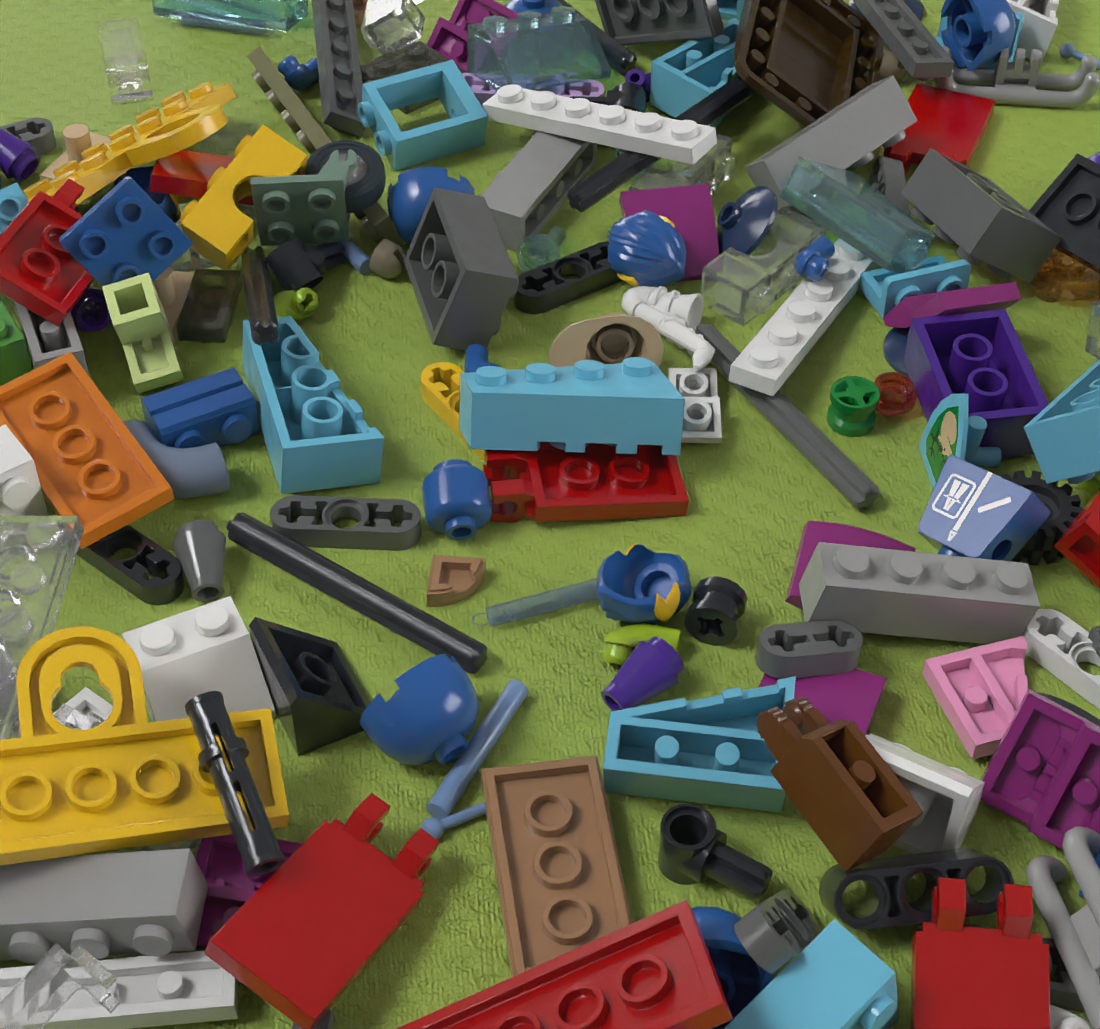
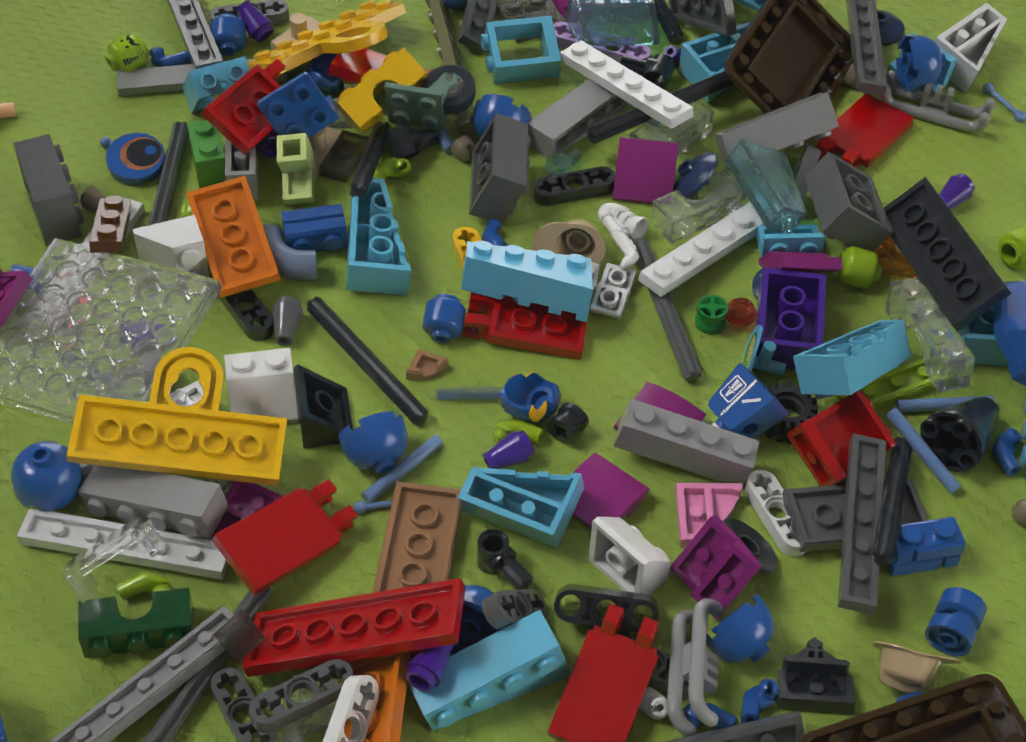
camera: 15 degrees right, 5 degrees up
black pin [184,691,285,877] -> none
dark grey beam [270,495,422,551] -> none
blue hair [608,210,686,288] -> none
dark grey beam [755,620,863,679] -> none
reddish brown hinge [755,696,924,872] -> none
blue arm [794,237,835,281] -> none
none -> lime head [834,246,883,290]

